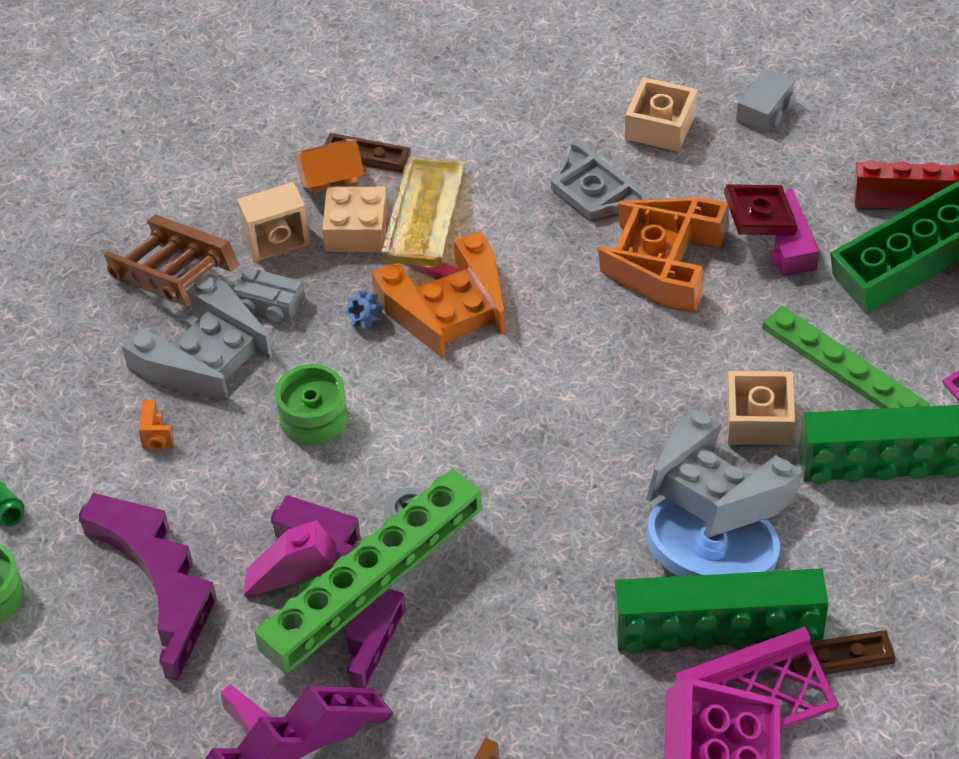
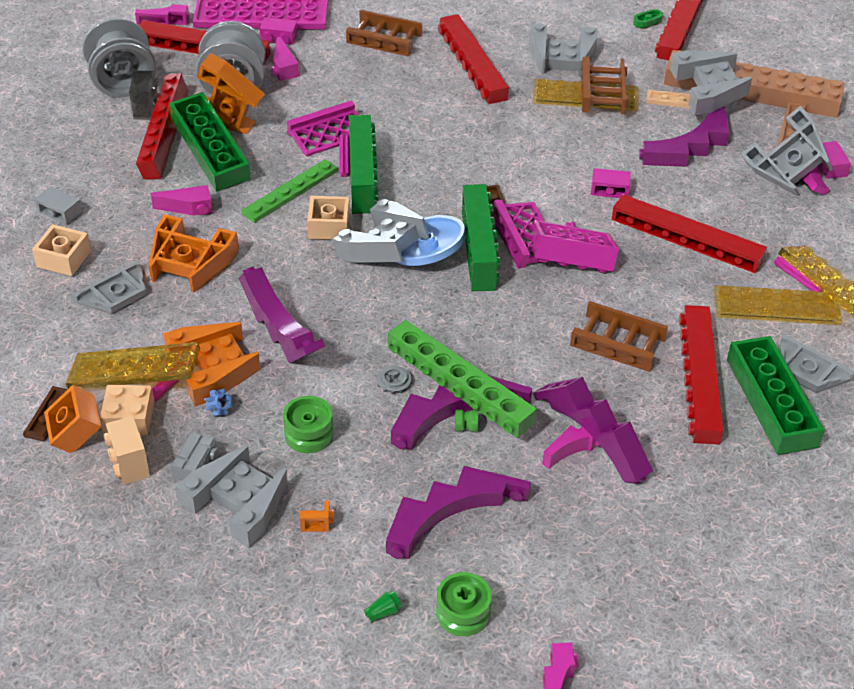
camera: 95 degrees left, 5 degrees down
dark orange fence [103,214,239,307] -> none
dark pink slope [243,520,337,598] -> none
dark red tile [724,184,798,235] -> none
none -> magenta arch [239,266,325,363]

